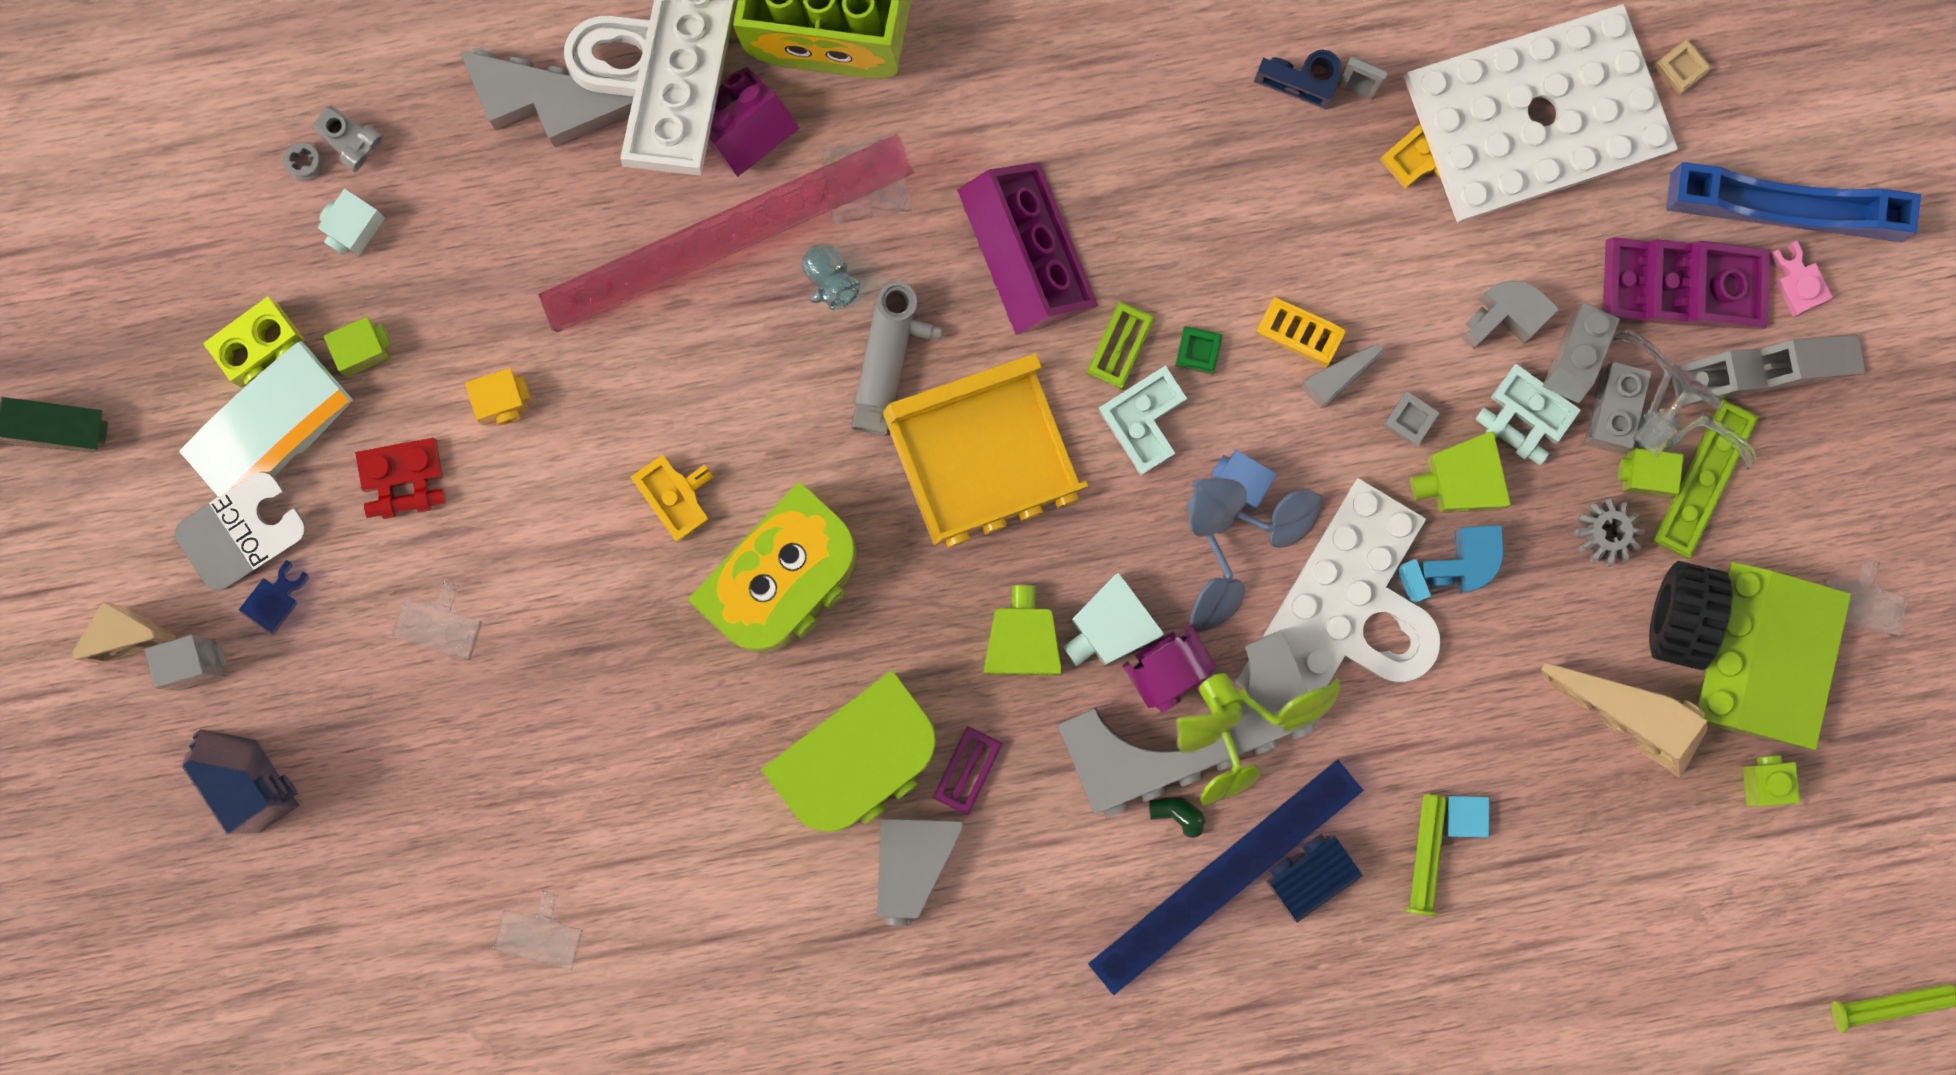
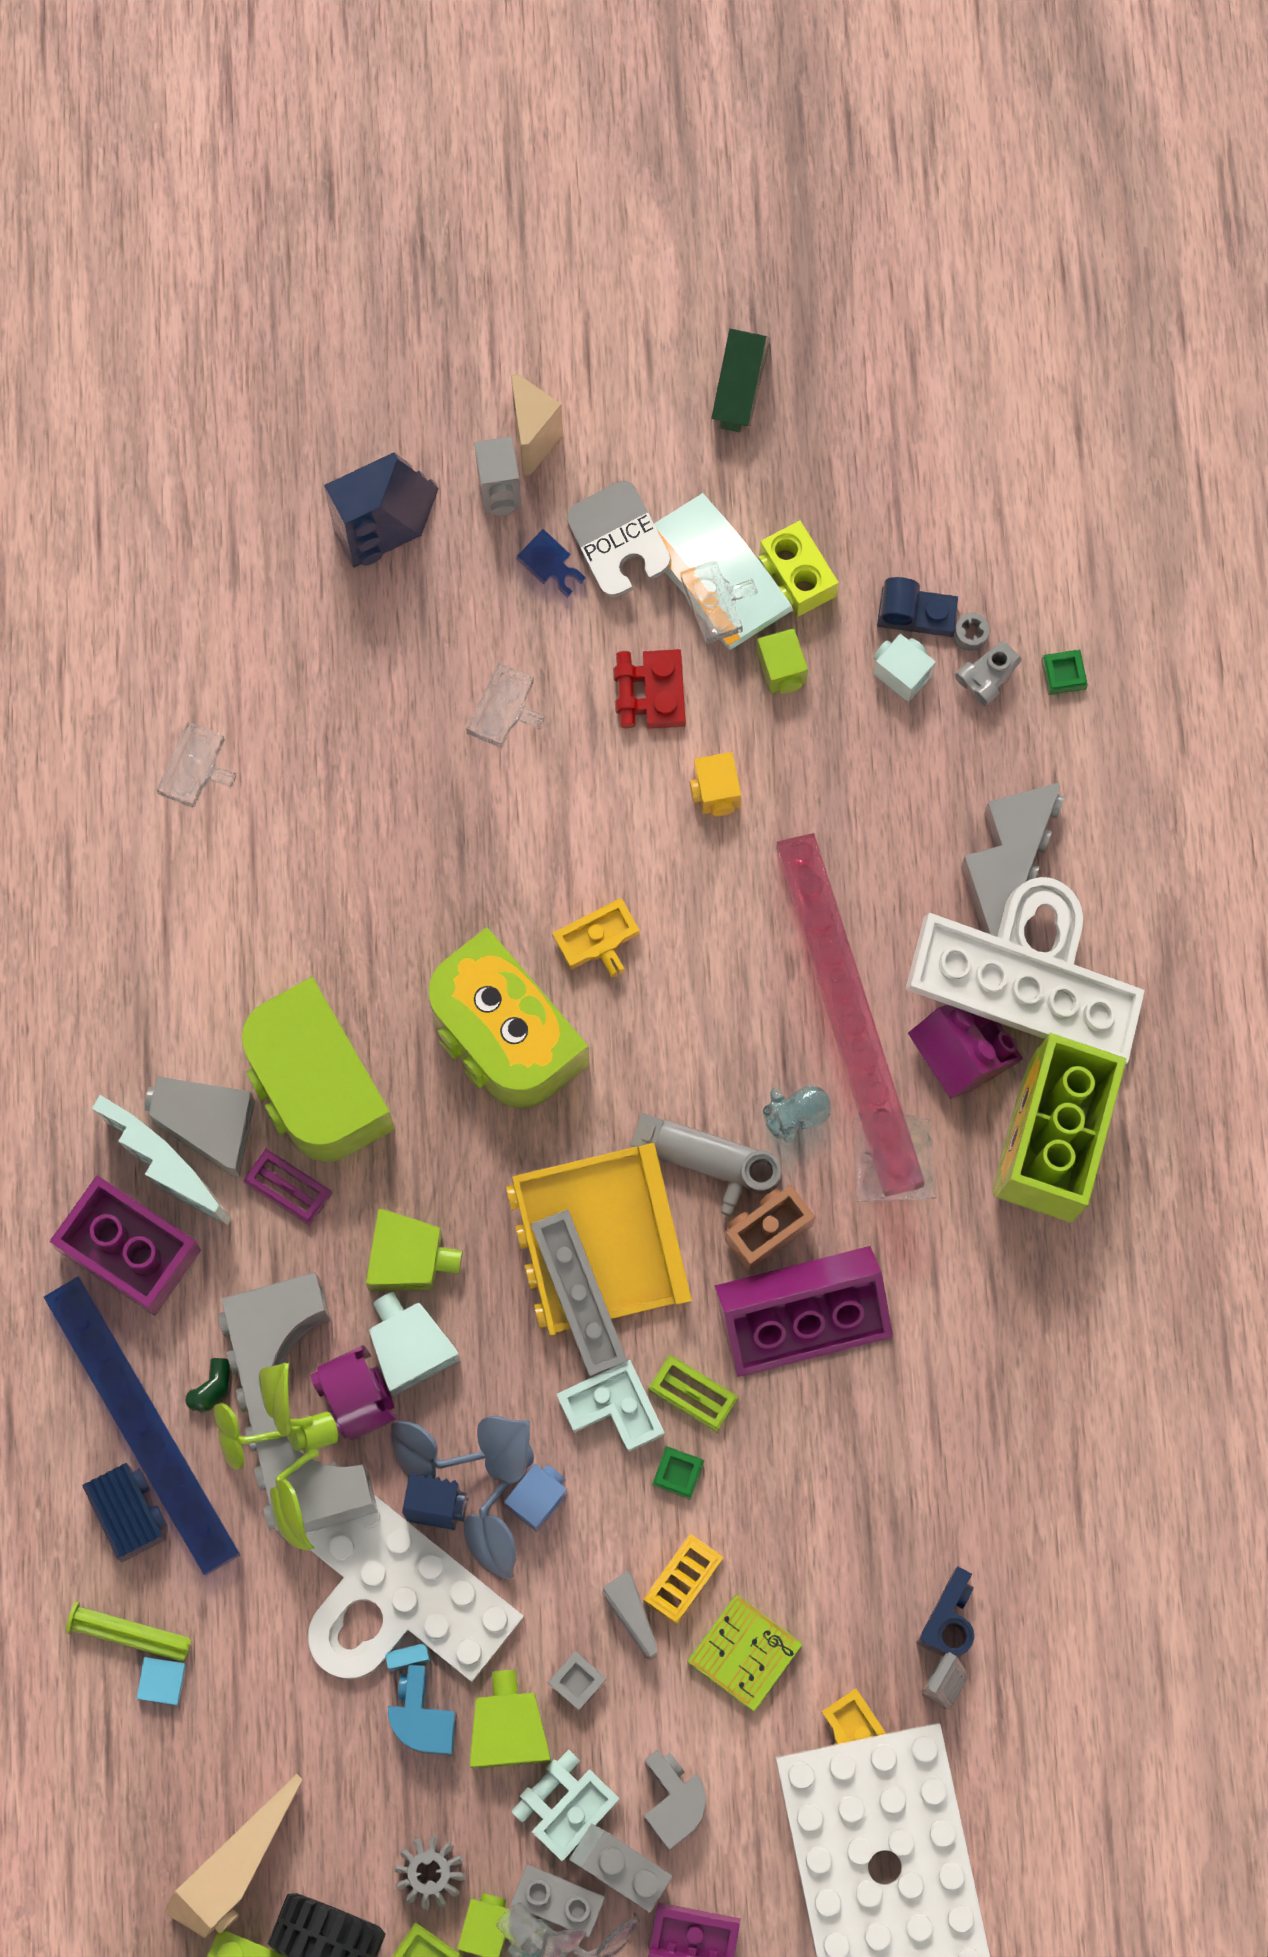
camera: 95 degrees right, 10 degrees down
none -> magenta brick [49,1175,201,1316]
none -> light aqua slope [92,1095,231,1225]
none -> dark blue brick [402,1472,469,1530]
none -> light grey plate [530,1209,627,1376]
none -> clear plate [680,559,758,644]
none -> lime tile [687,1594,803,1712]
none -> nougat brick [725,1185,815,1273]
none -> dark blue plate [877,577,958,637]
none -> green tile [1041,649,1088,695]

